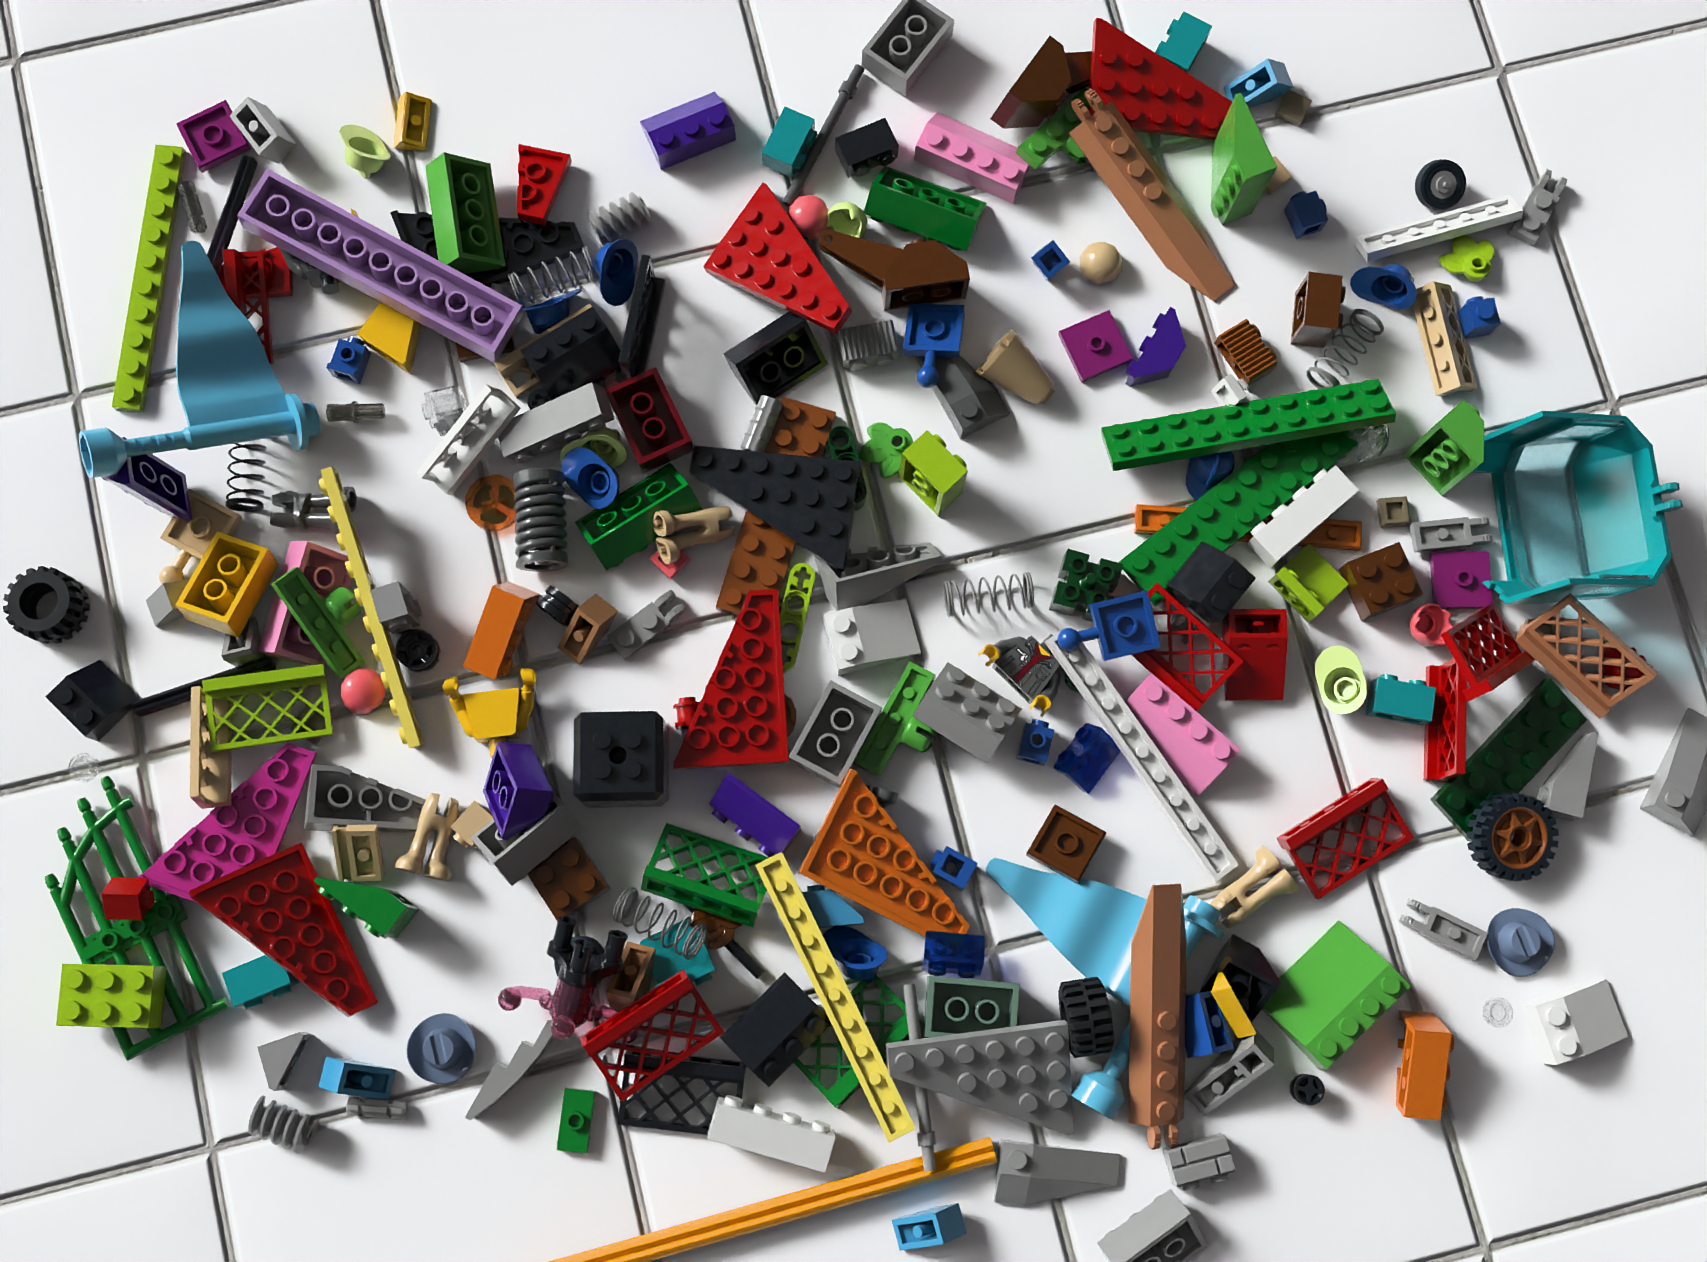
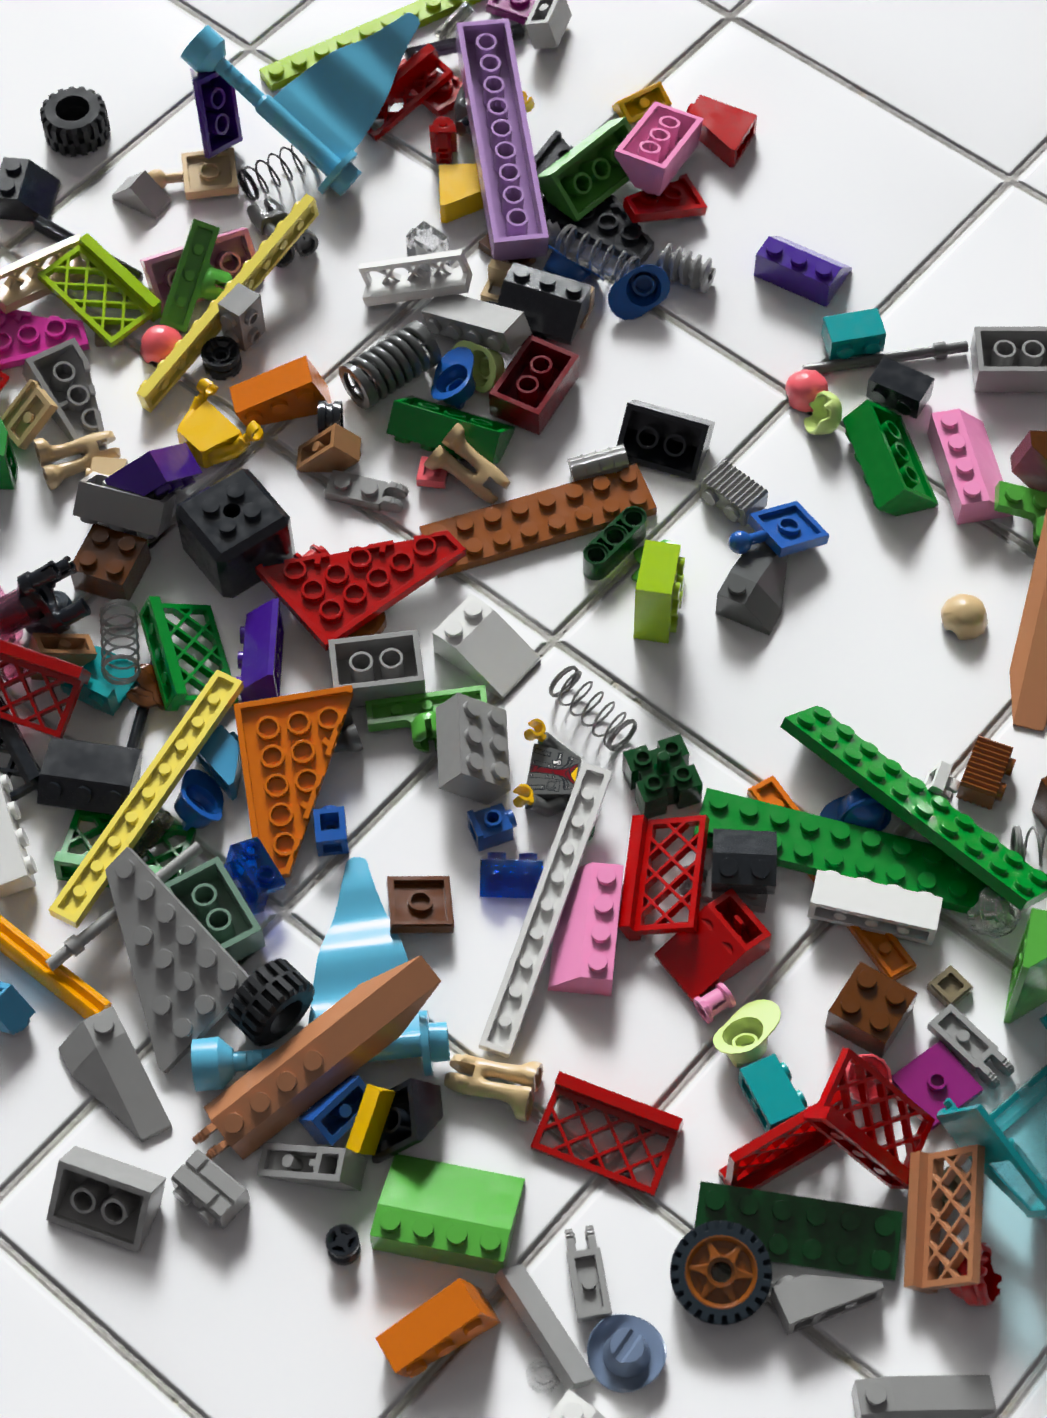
camera: 60 degrees right, 20 degrees down
yellow brick [175,531,279,638] -> none
light grey slope [221,617,264,667] -> none
blue brick [326,337,371,384] -> none
clear smoke axle [326,401,386,423] -> none
yellowish green piece [339,125,391,179] -> none
clear orange tile [465,474,516,531] -> none
black fence [615,254,666,383] -> none
black wing [689,445,862,572] -> none
red wing [703,182,852,334] -> none
lime beam [780,563,815,673] -> none
light grey wedge [815,543,942,611] -> none
reddish brown slope [819,229,970,311] -> none
tan cone [976,329,1055,405] -> none
blue brick [1031,240,1070,280] -> none
blue plate [1057,590,1161,661] -> none
magenta plate [1058,310,1133,383] -> none
dark purple slope [1125,306,1186,387] -> none
lime bracket [1268,544,1348,622] -> none
none -> clear smoke axle [133,810,175,859]
none -> red hips [429,116,458,164]
none -> light grey tile [494,1264,596,1391]
none -> bright pink slope [614,101,703,196]
none -> red slope [686,94,757,169]
none -> bright pink bush [693,982,736,1024]

